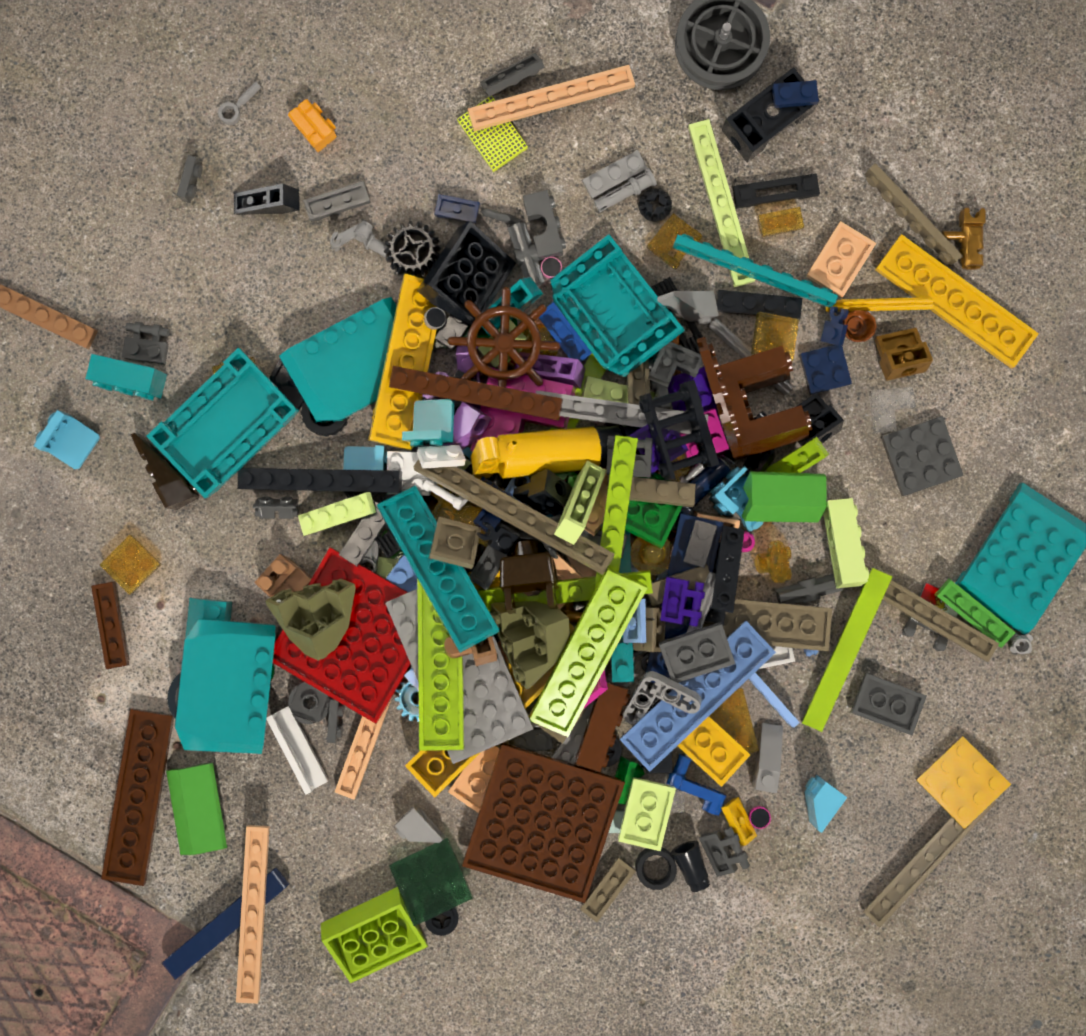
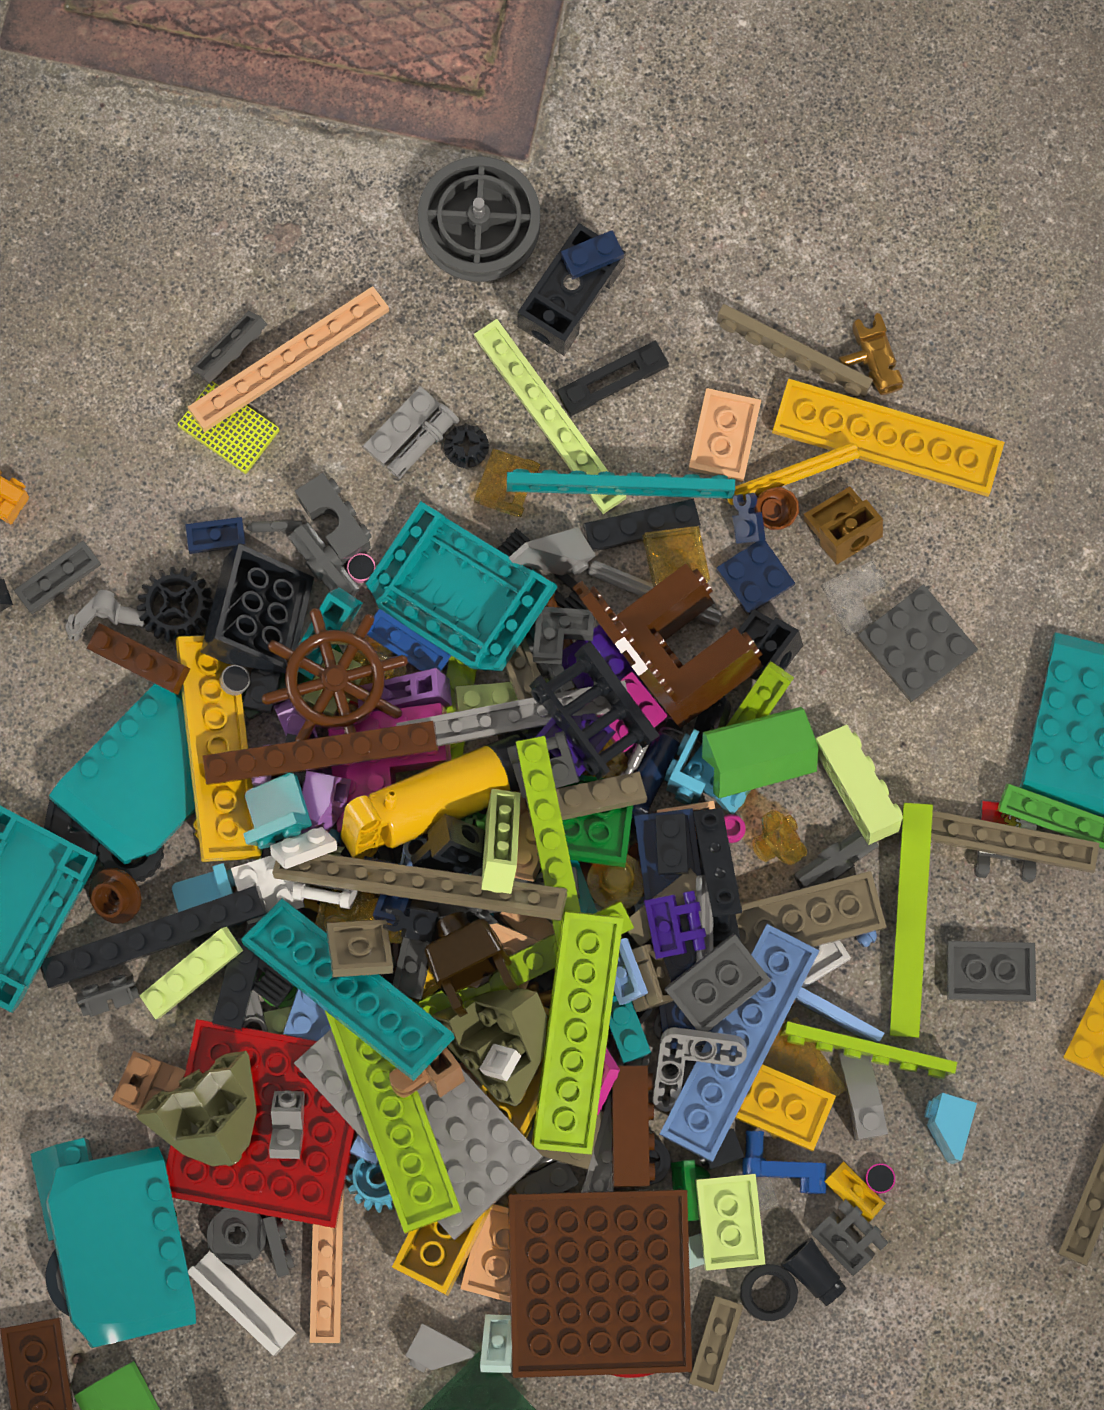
camera: 25 degrees left, 10 degrees down
clear yellow plate [758,207,804,237] -> none
none -> reddish brown plate [86,623,190,695]
none -> reddish brown piece [89,868,142,924]
none -> light grey slope [269,1091,304,1159]
none -> white plate [479,1044,521,1081]
none -> light aqua plate [480,1314,512,1373]
none -> lime plate [779,1022,957,1079]

